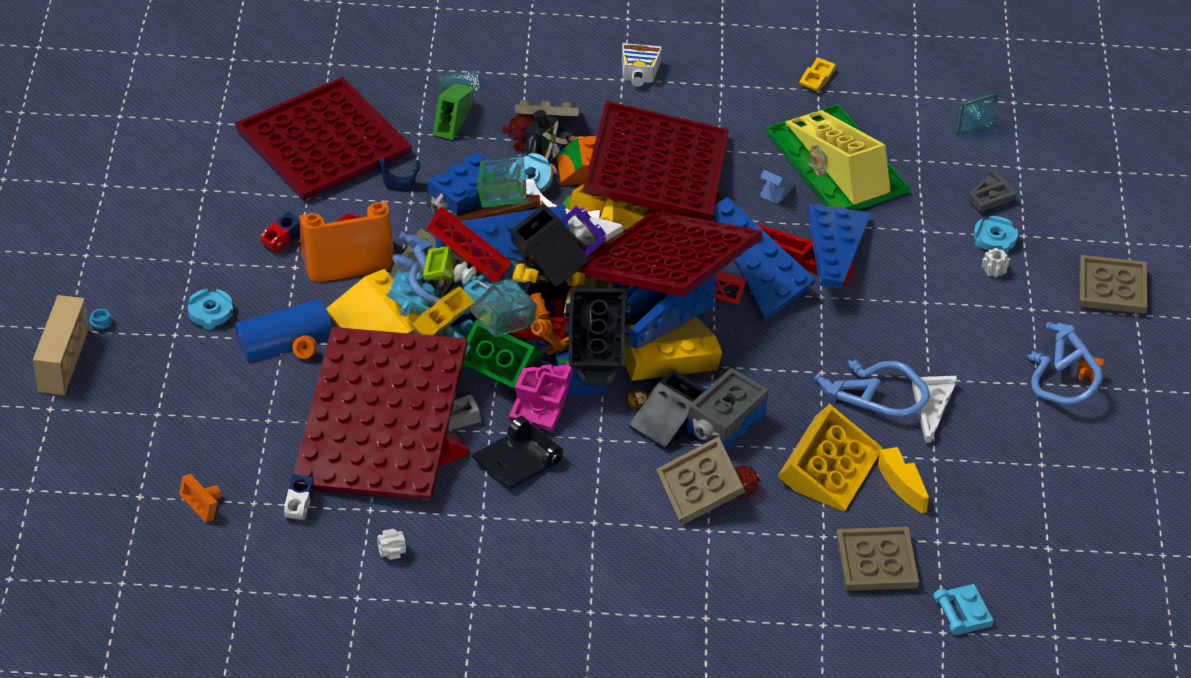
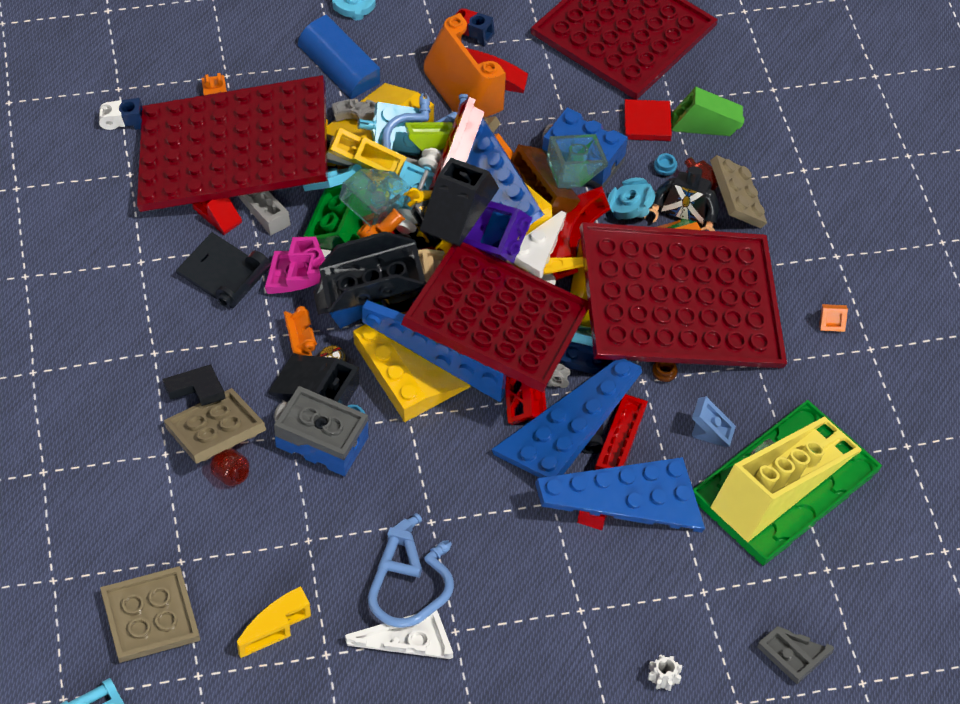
camera: 75 degrees right, 10 degrees up
orange tile [179,474,221,523] -> none
orange tile [292,335,317,359] -> none
white gear [377,529,406,560] -> none
dark blue helmet [379,157,421,191] -> none
clear light blue slope [436,72,479,93] -> none
white torso [622,43,661,87] -> none
yellow slope [777,404,883,512] -> none
yellow slope [799,57,836,91] -> none
clear light blue slope [955,92,999,136] -> none
medium azure plate [974,216,1018,254] -> none
none -> black tile [162,364,226,406]
none -> orange tile [201,73,227,95]
none -> orange hinge [283,306,317,356]
none -> light grey tile [332,99,376,122]
none -> red tile [624,99,672,141]
none -> dark azure plate [654,153,677,175]
none -> tile [819,304,848,332]

